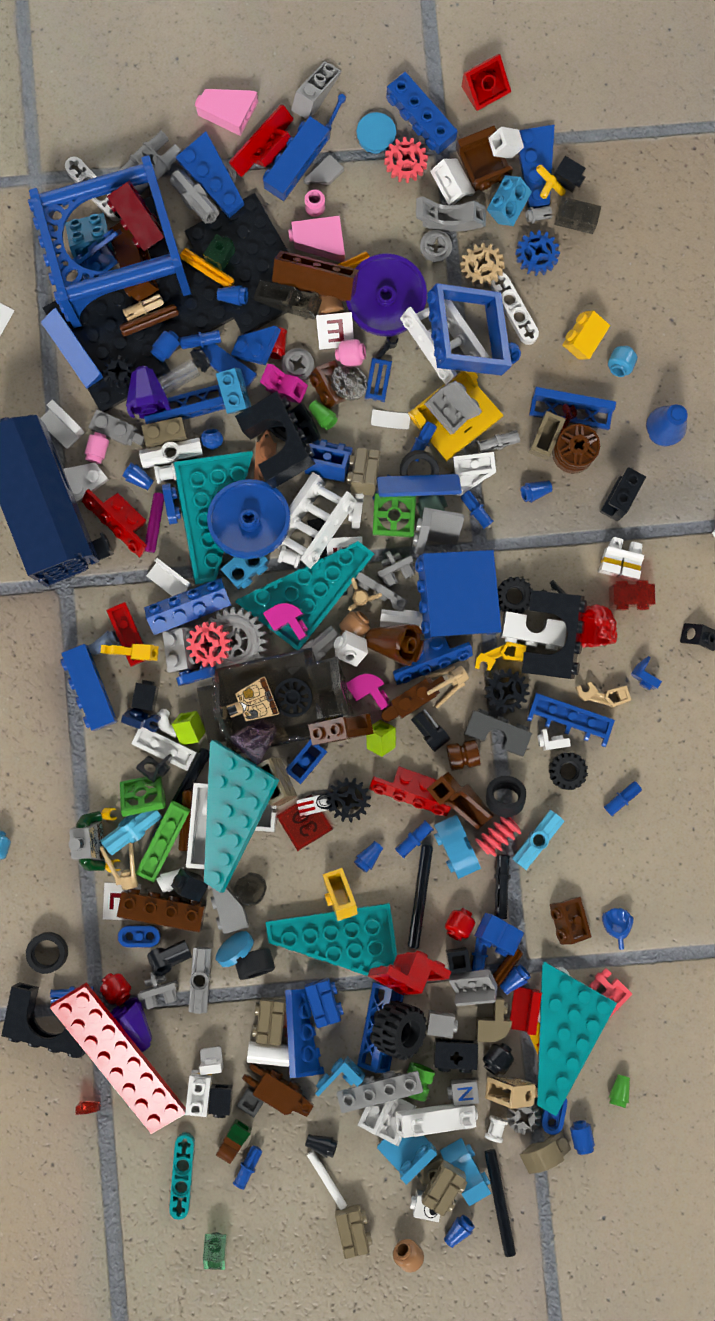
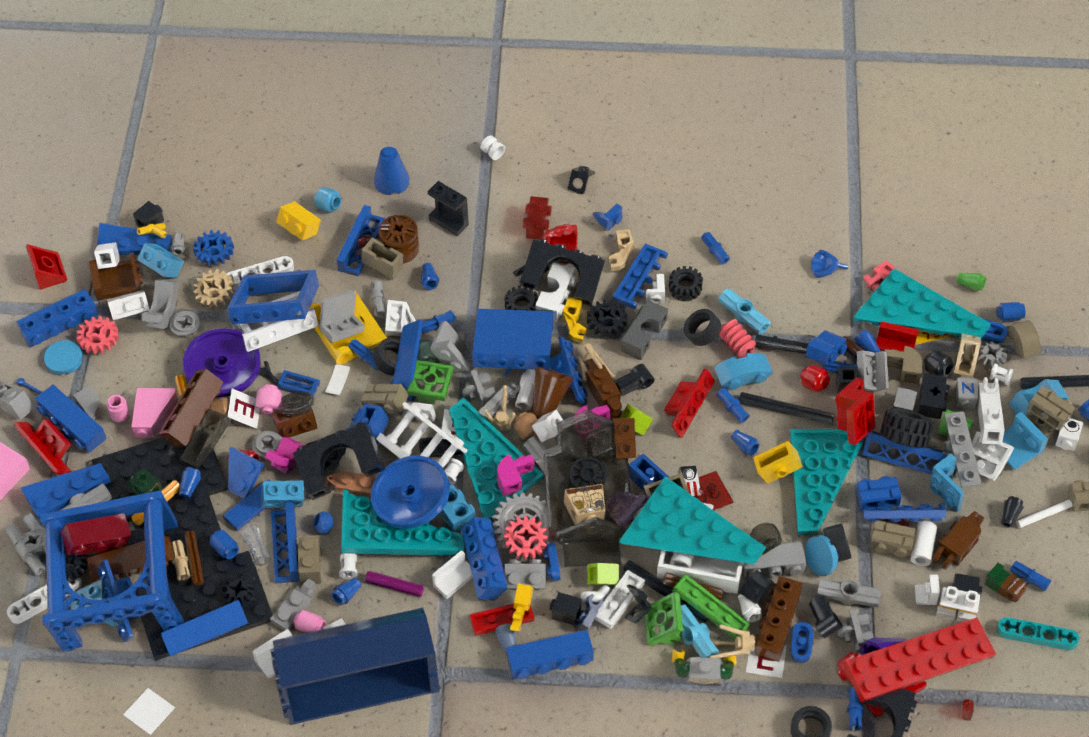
camera: 75 degrees left, 30 degrees down
red bracket [82,489,147,558] -> none
dark purple cone [126,366,171,419] -> none
white piece [139,438,203,469] -> none
blue plate [162,483,181,525] -> none
blue axle [179,330,221,349] -> none
black plant [190,349,211,373] -> none
dark grey tile [237,1087,264,1118] -> none
bright green cone [308,400,338,430] -> none
black gear [326,777,371,823] -> none
reddish brown arch [427,772,494,829] -> none
reddish brown wheel [446,740,481,771] -> none
reddish brown bracket [550,897,592,945] -> none
clear smoke brick [554,197,602,234] -> none
white hips [598,537,644,582] -> none

